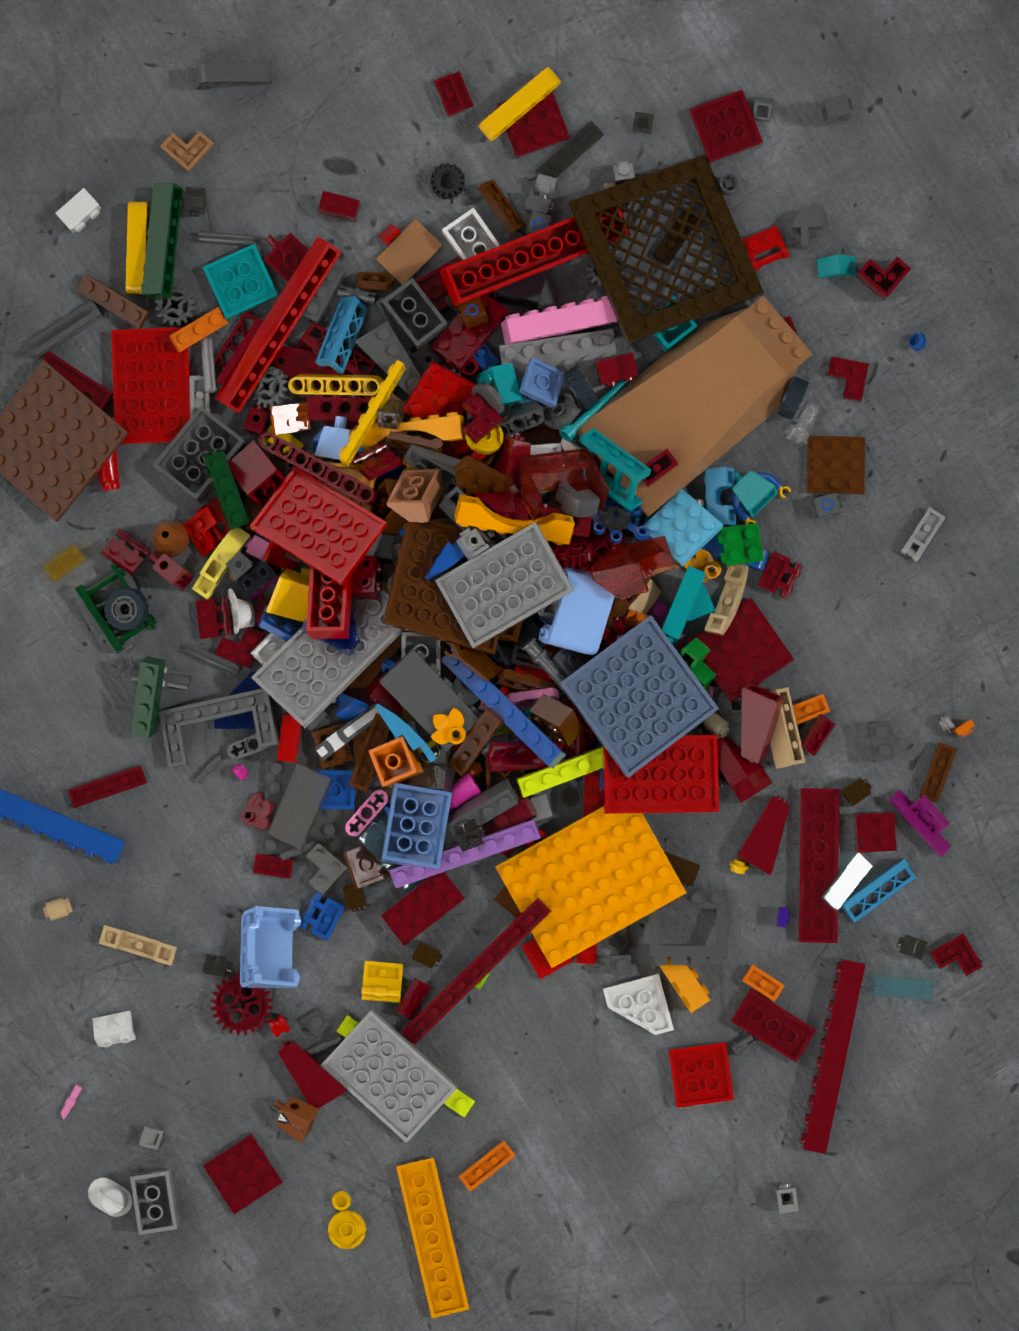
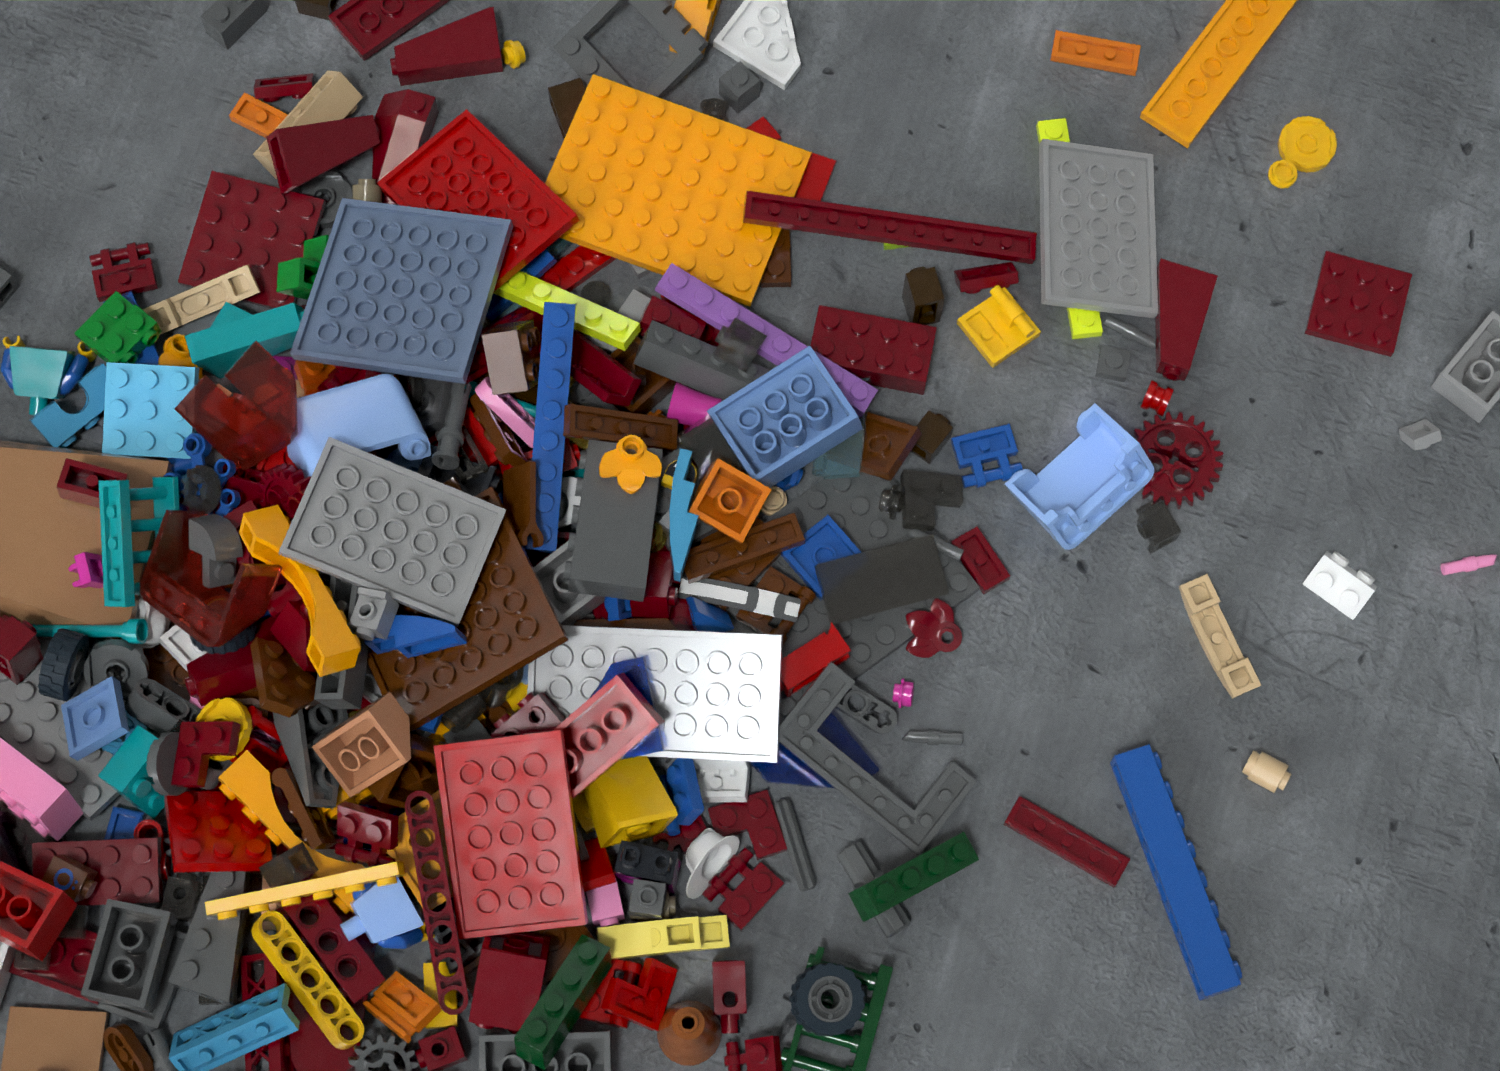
camera: 135 degrees left, 15 degrees down
dark orange torso [271,1097,319,1143] -> none
bright pink beam [345,790,388,836] -> none
none -> dark pink tile [68,552,103,589]

